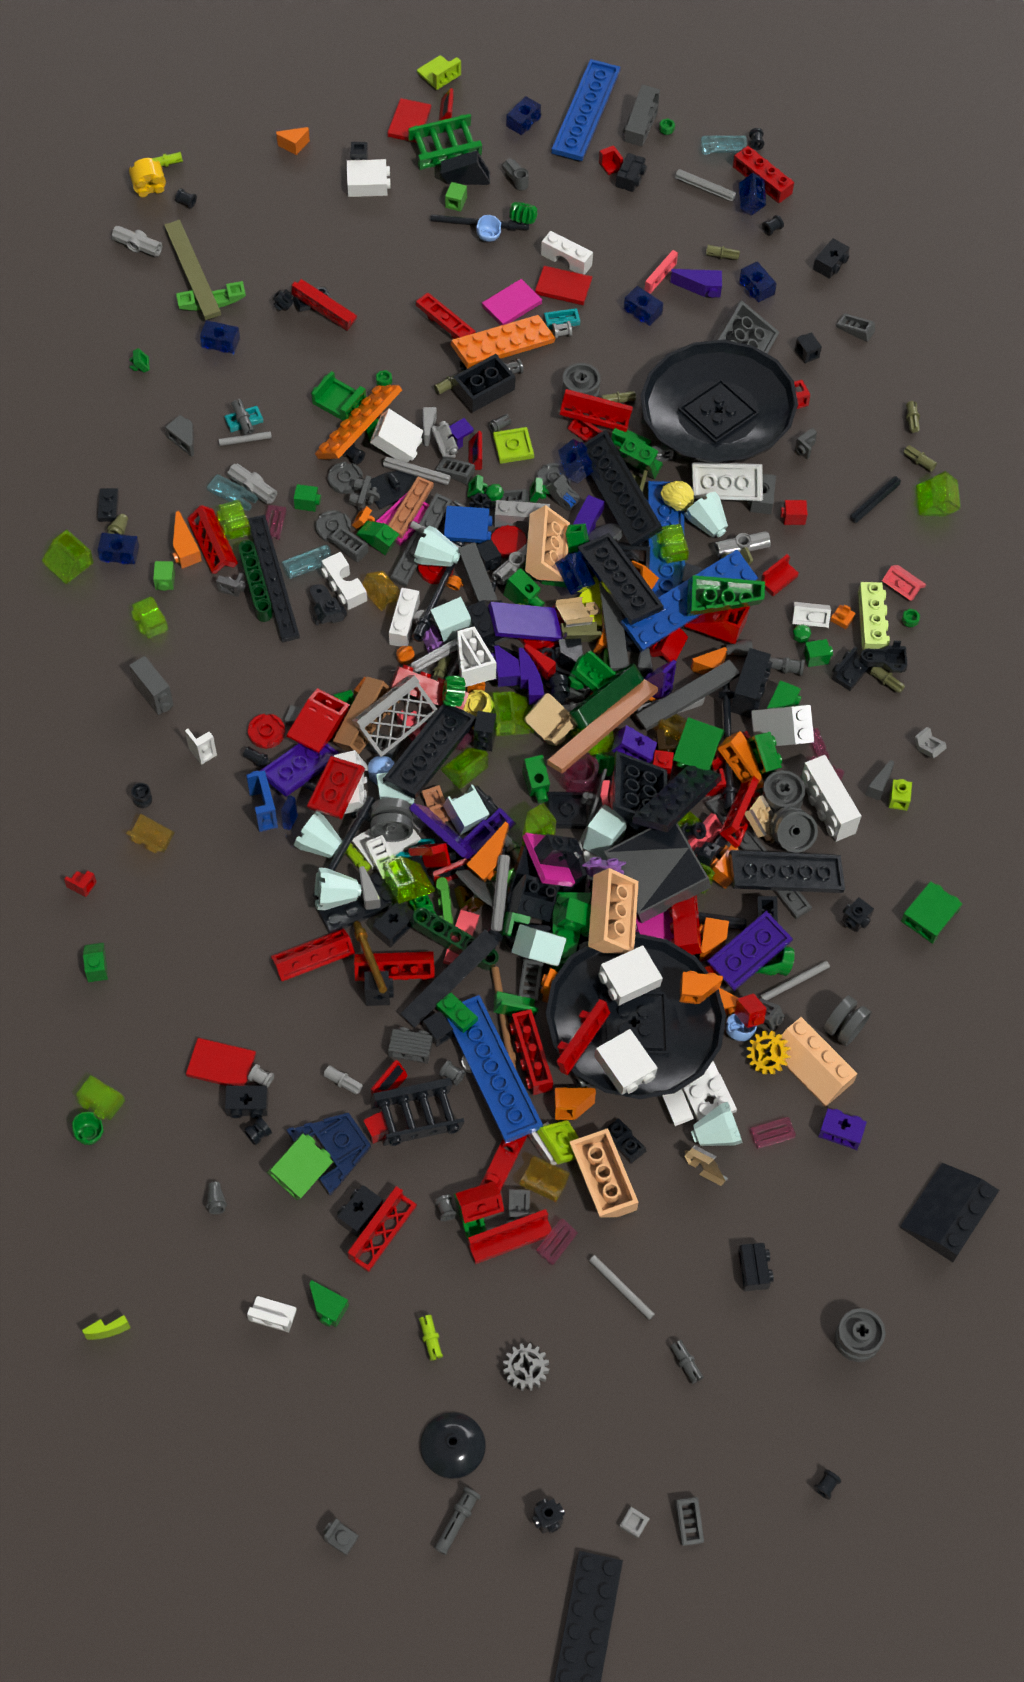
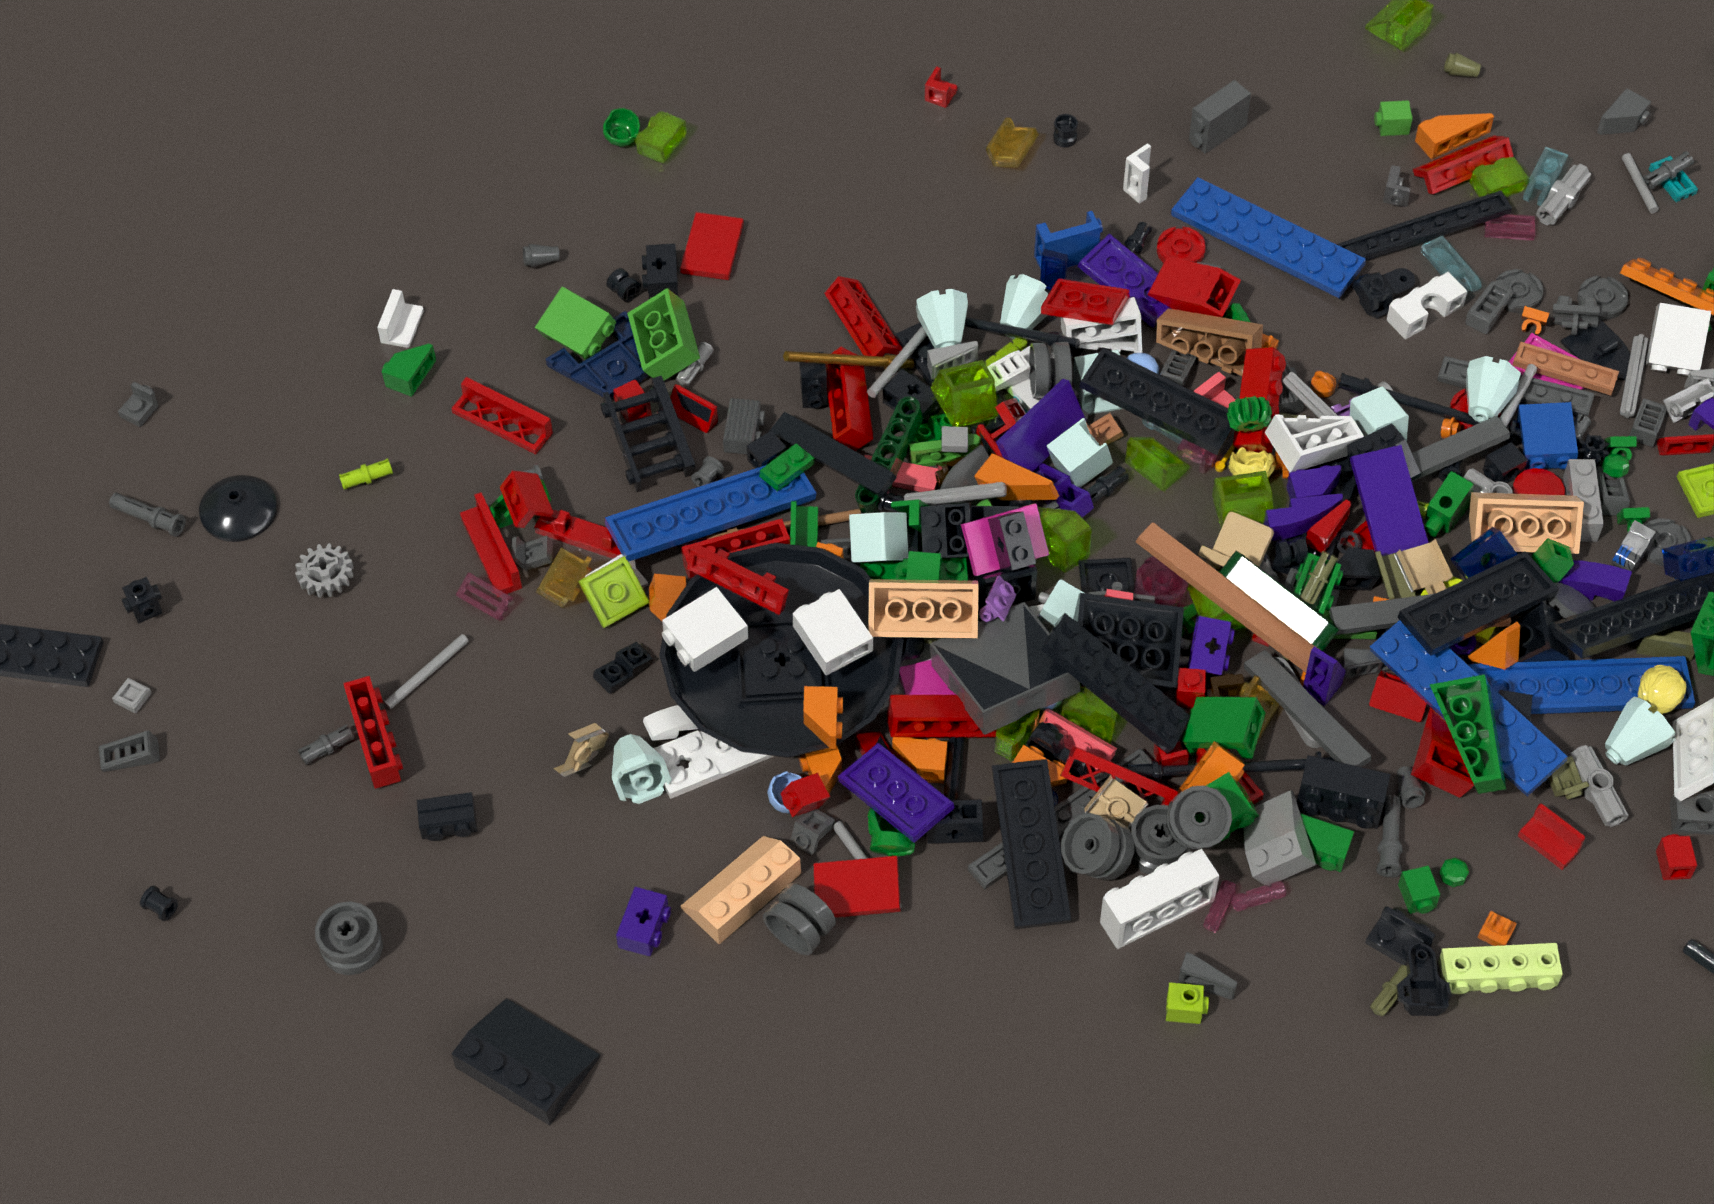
camera: 90 degrees right, 5 degrees down
lime slope [82,1315,131,1340] -> none
green slope [83,943,108,982] -> none
clear blue brick [97,533,139,564] -> none
black plate [98,488,119,522] -> none
clear neon green brick [131,596,169,639] -> none
dark green beam [239,540,272,622] -> none
light grey bush [248,1064,275,1088] -> none
green brick [294,484,321,512] -> none
black brick [337,1185,383,1238] -> none
black bush [343,443,366,465] -> none
light grey fence [352,675,438,757] -> none
green slope [356,521,399,556] -> none
clear yellow bracket [362,571,400,611] -> none
white arch [389,588,420,647] -> none
black brick [474,711,496,752] -> none
green torso [522,755,550,803] -> none
light nougat slope [569,1128,639,1217] -> none
clear neon green brick [656,524,689,563] -> none
black bush [681,822,706,840] -> none
orange slope [691,647,727,675] -> none
yellow gear [747,1031,791,1074] -> none
clear pink tile [750,1117,796,1149] -> none
white panel [792,602,831,628] -> none
black brick [842,897,874,932] -> none
coral panel [882,565,926,601] -> none
green tile [901,609,920,627] -> none
green panel [901,881,963,944] -> none
light grey bracket [915,727,947,759] -> none
none -> red brick [343,676,403,789]
none -> bright green brick [627,288,700,381]
none -> red tile [814,856,901,918]
none -> light grey bar [867,327,927,398]
none -> light grey tile [941,426,968,452]
none -> dark grey wheel [1165,786,1232,850]
none -> blue plate [1171,177,1366,298]
none -> olive axle [1300,551,1338,604]

